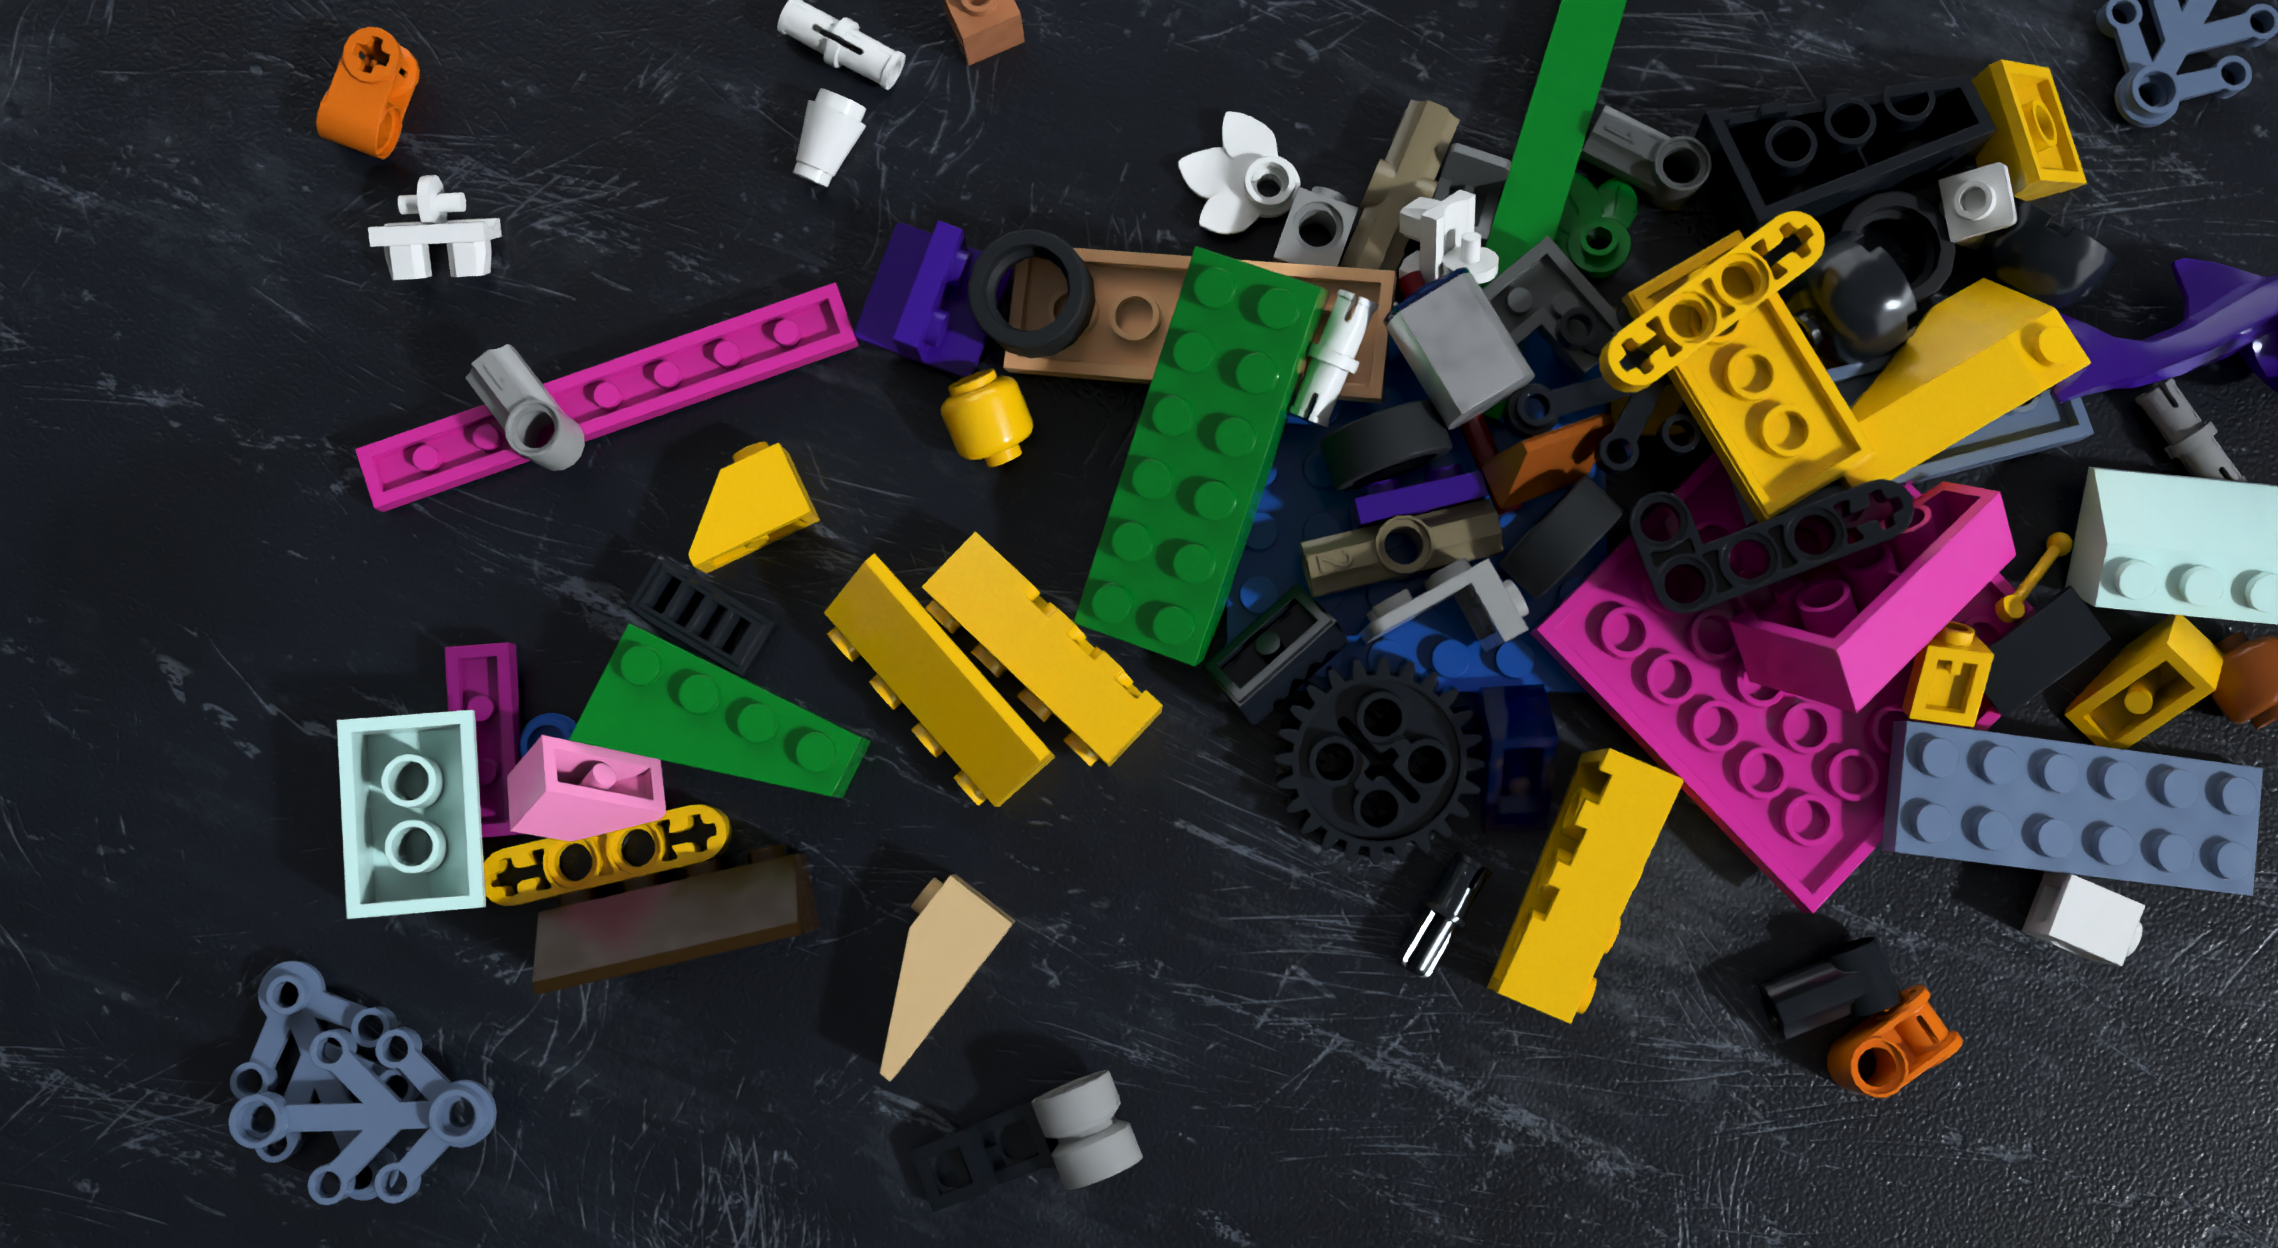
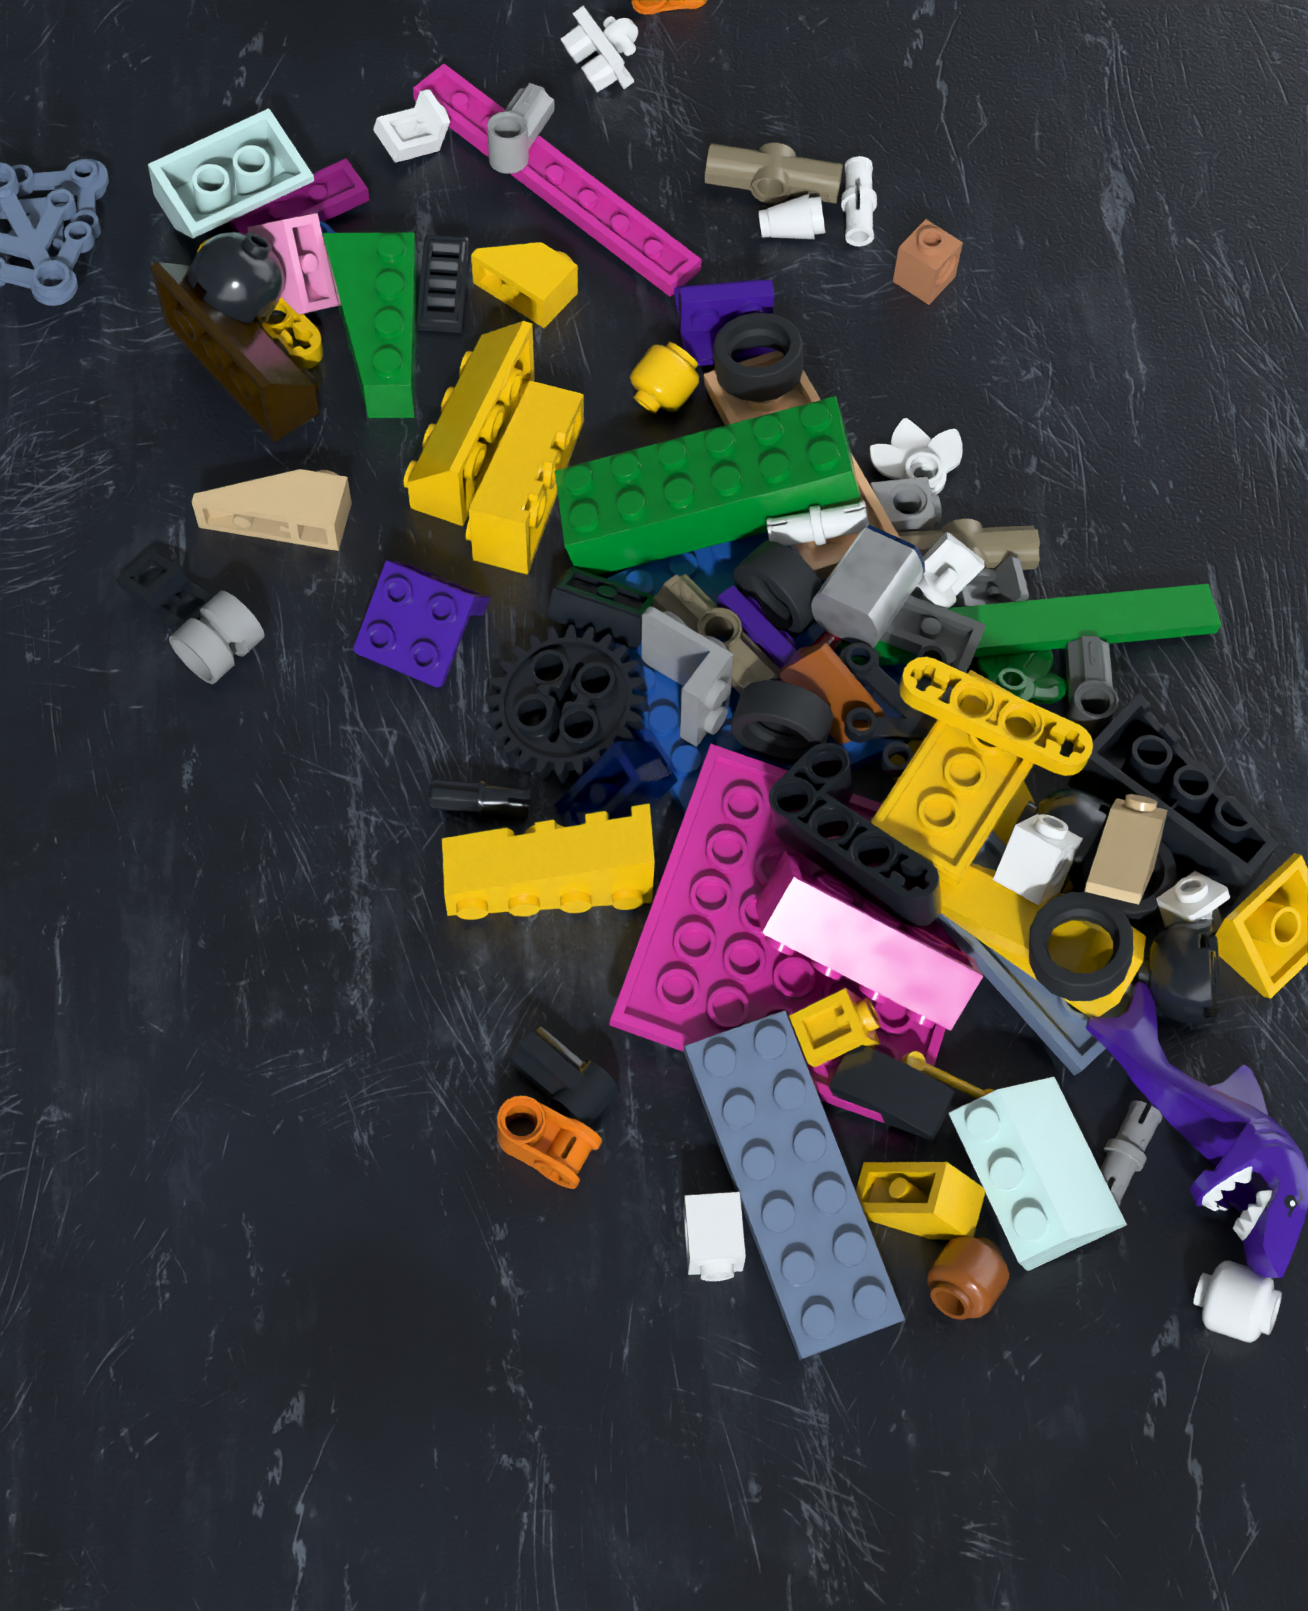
camera: 60 degrees right, 20 degrees down
none -> black cylinder [187,232,285,323]
none -> dark purple bracket [353,560,491,687]
none -> white bracket [373,89,450,163]
none -> dark tan piece [705,143,843,204]
none -> white brick [993,814,1083,905]
none -> black tyre [1029,892,1133,1001]
none -> tan slope [1085,794,1168,905]

